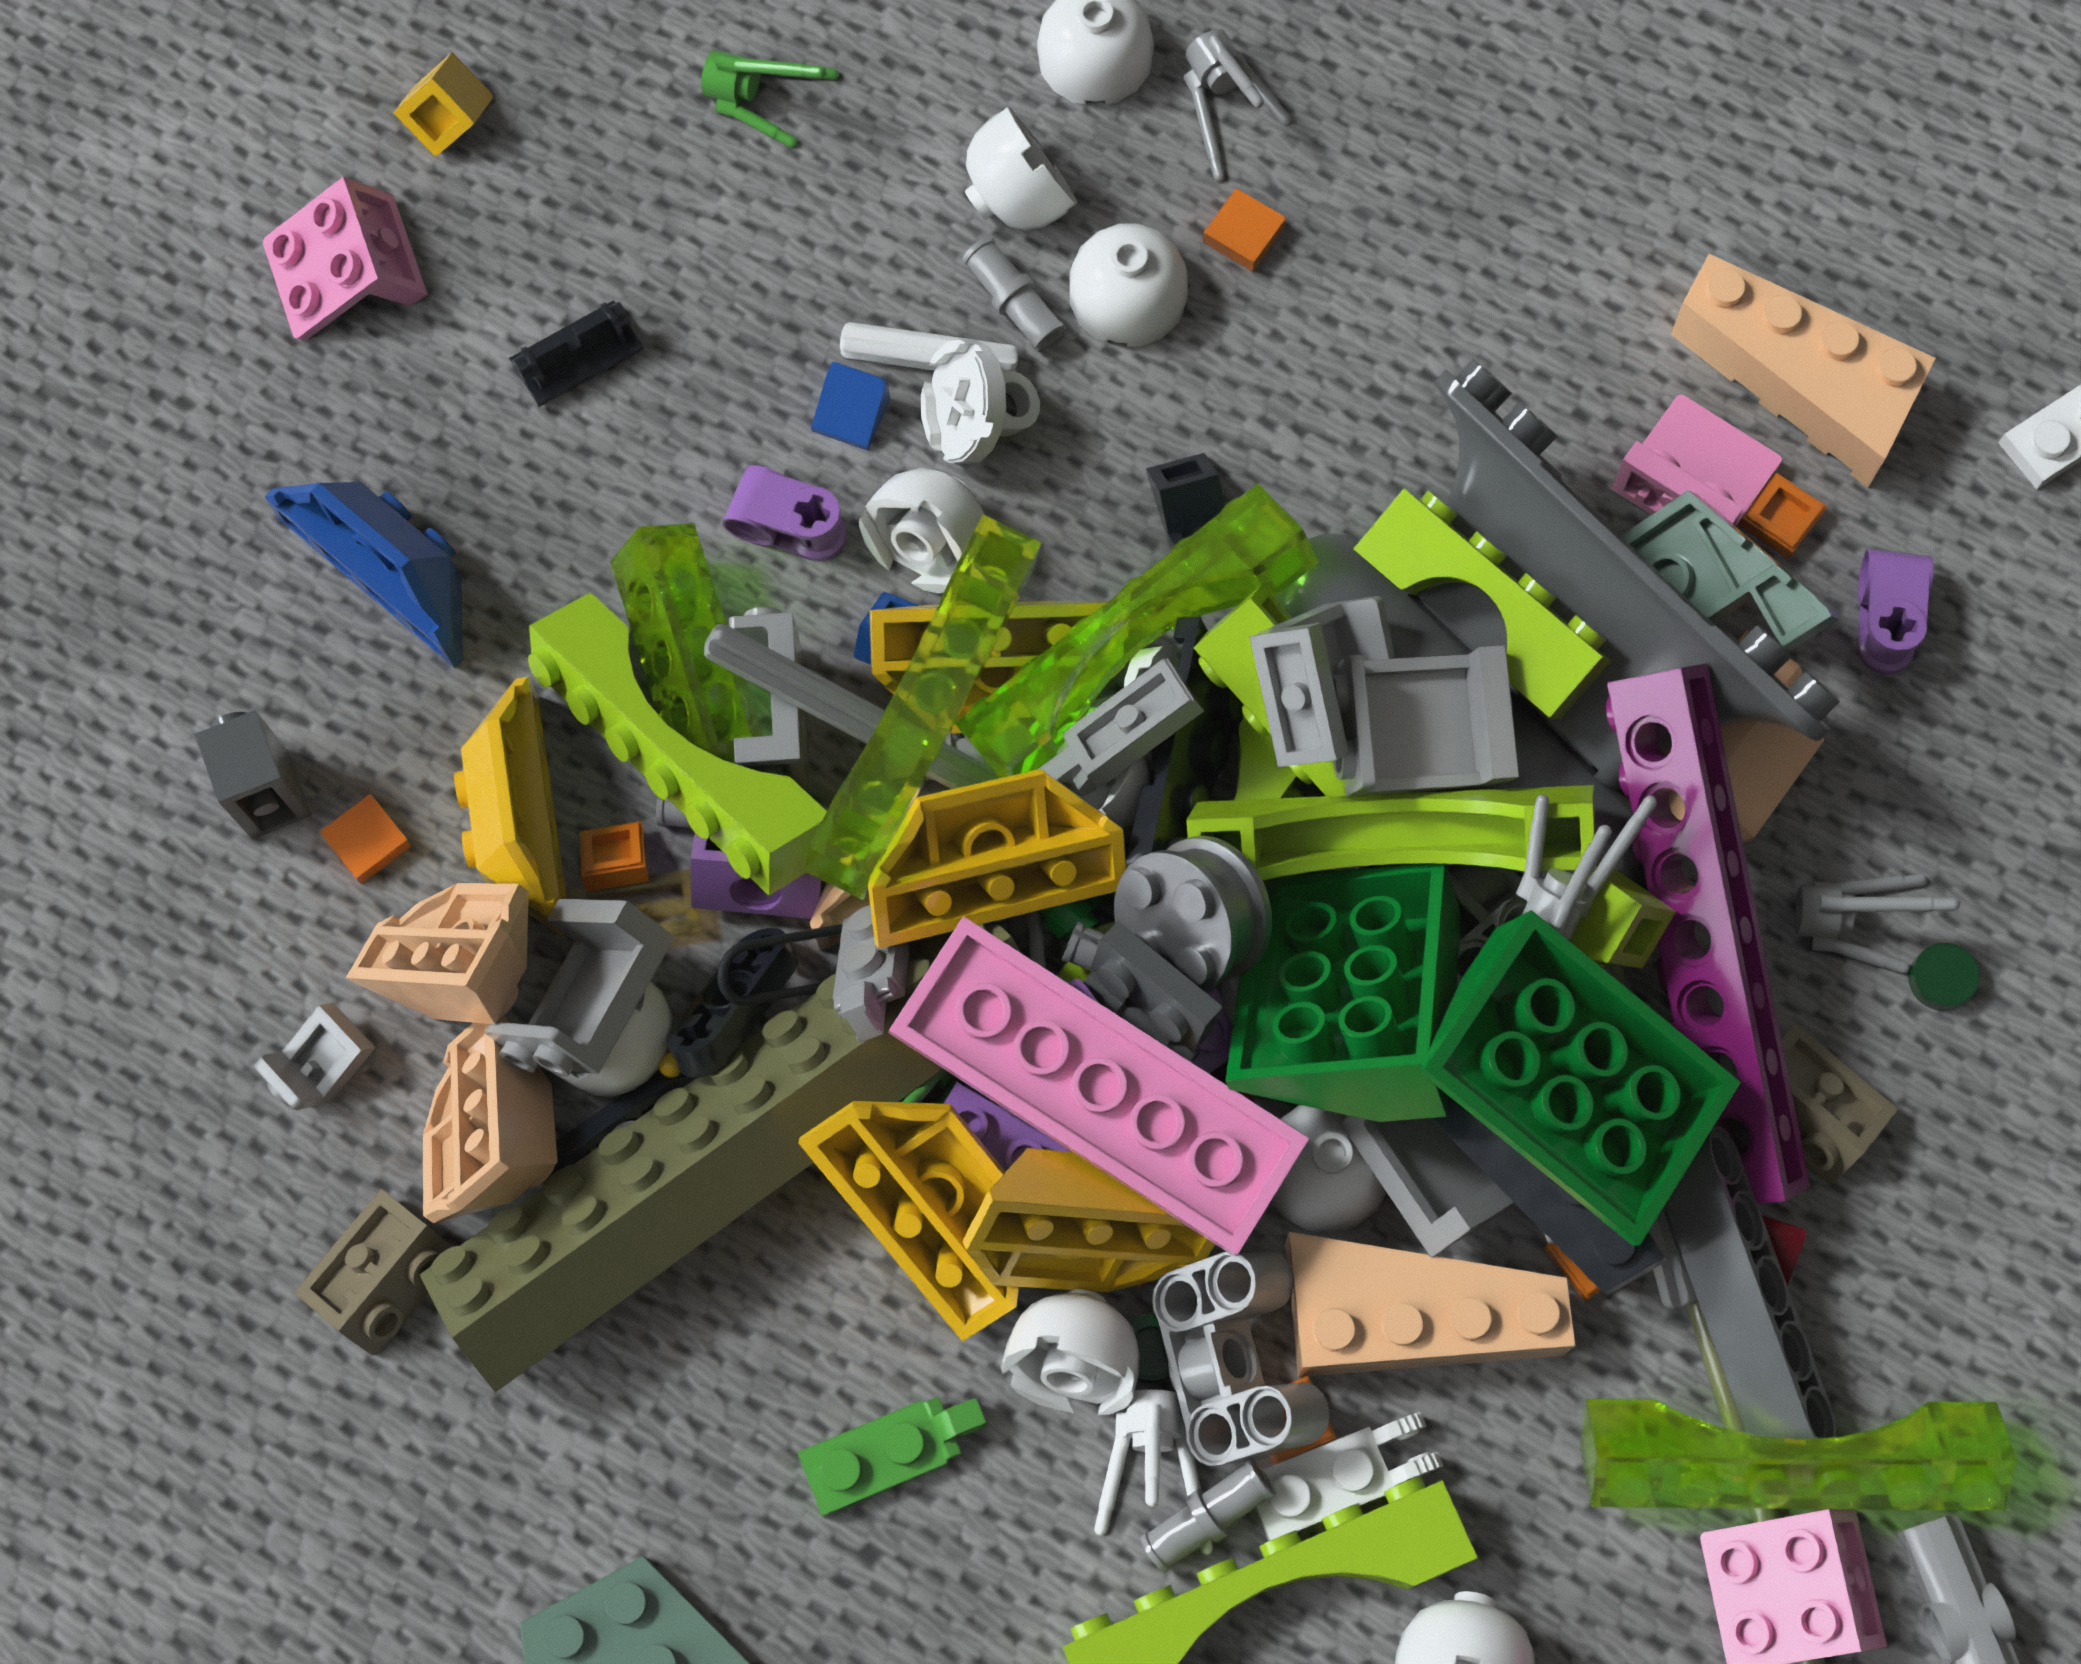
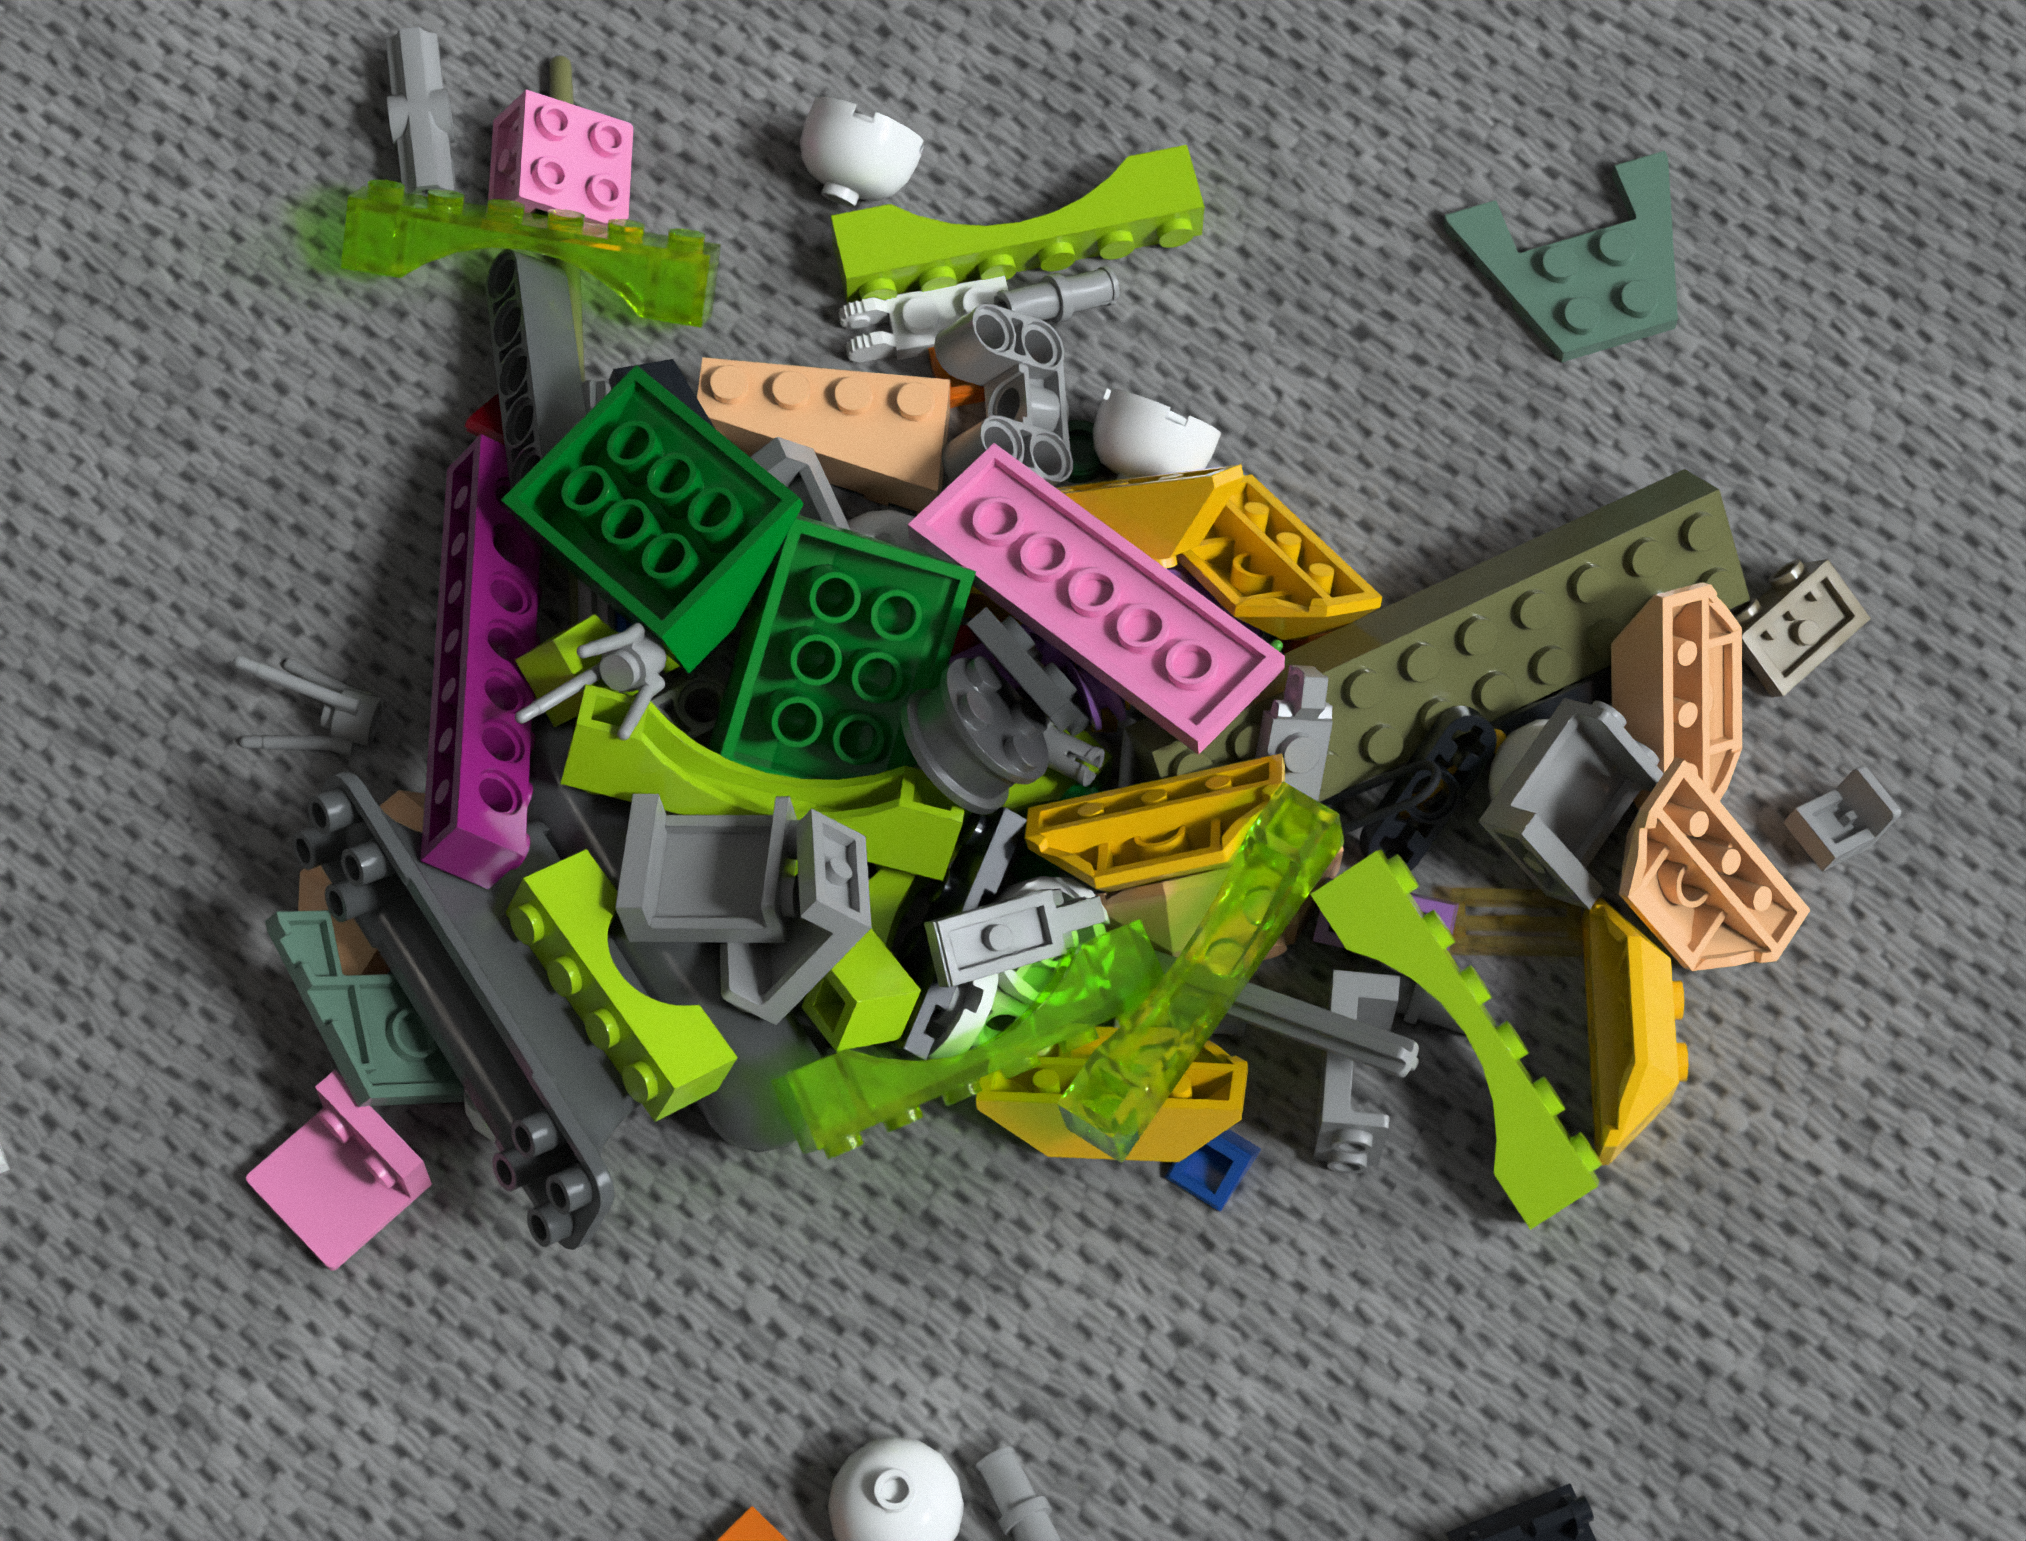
camera: 175 degrees left, 5 degrees down
dark grey brick [194,710,312,839] -> none
blue wedge [265,482,463,668] -> none
orange tile [319,793,412,884] -> none
orange tile [579,821,649,892] -> none
clear neon green brick [610,523,763,764] -> none
medium lavender piece [722,465,847,561] -> none
bright green hinge [797,1397,988,1518] -> none
blue slope [811,362,890,451] -> none
white axle [840,322,1019,372] -> none
white cylinder [859,468,987,594] -> none
white tile [921,339,1040,464] -> none
white plant [1094,1390,1213,1555] -> none
black slope [1146,453,1246,581] -> none
light nougat wedge [1671,254,1936,488] -> none
orange tile [1738,473,1827,559] -> none
dark tan bracket [1781,1023,1898,1184] -> none
medium lavender piece [1857,548,1933,675] -> none
dark green tile [1908,943,1980,1011] -> none

